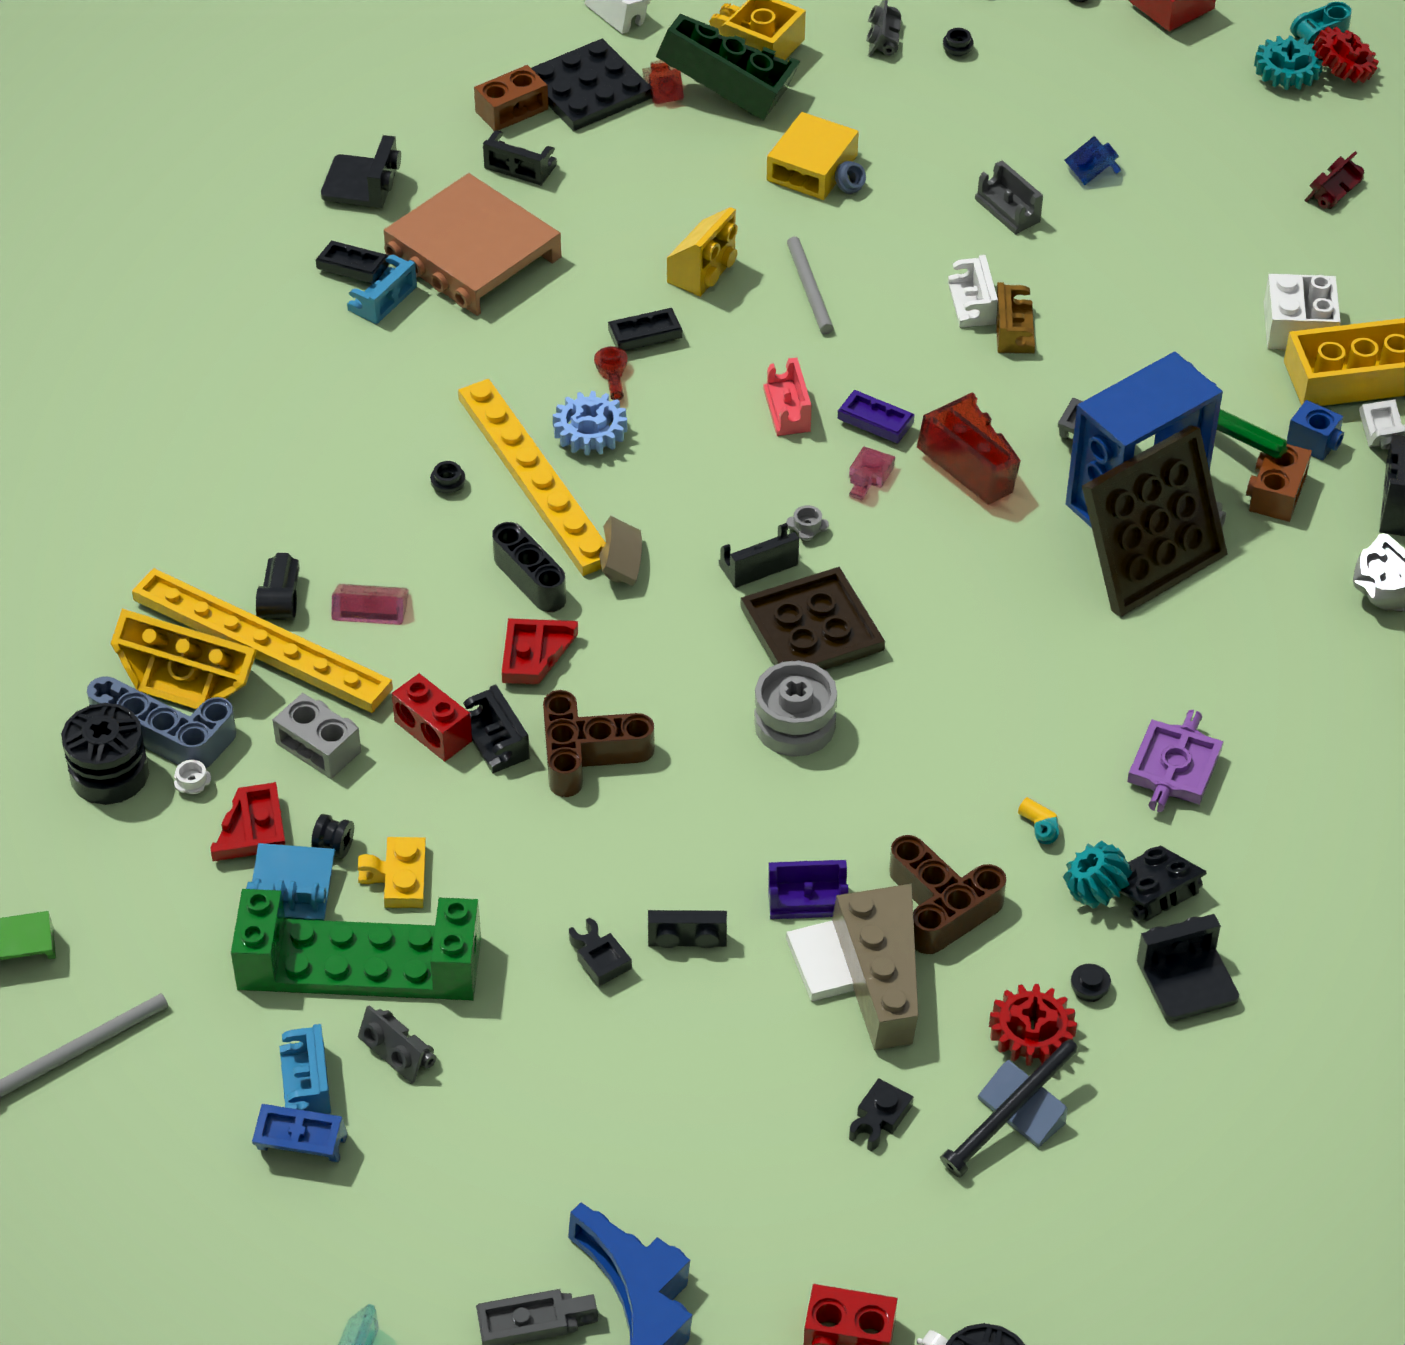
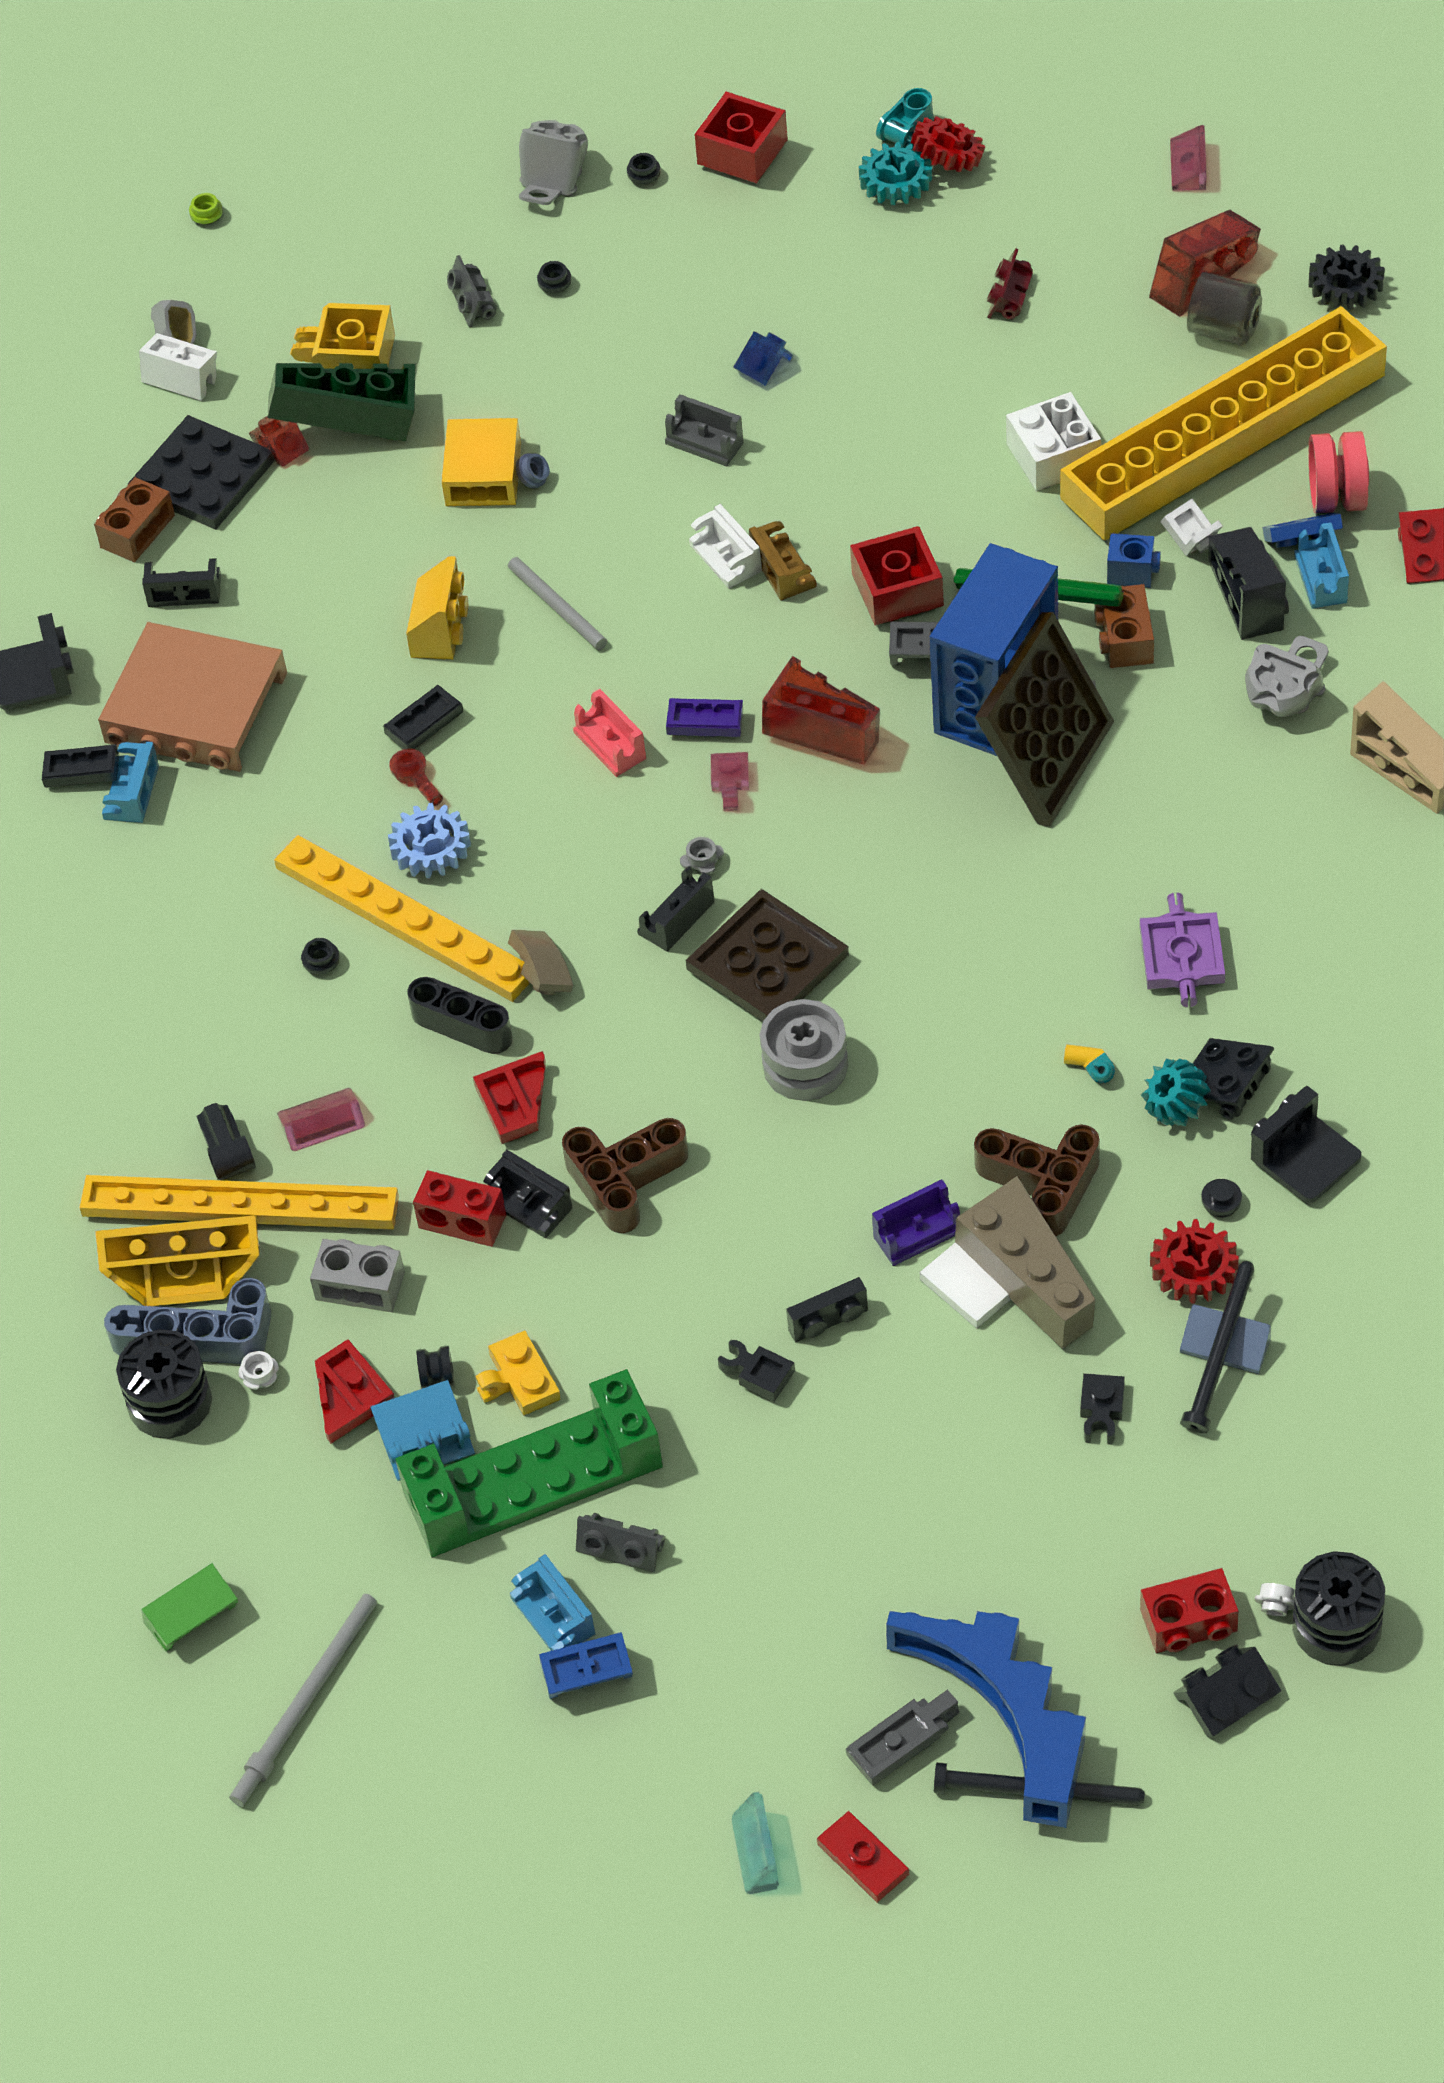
camera: 20 degrees left, 5 degrees up
none -> red brick [850,526,944,626]

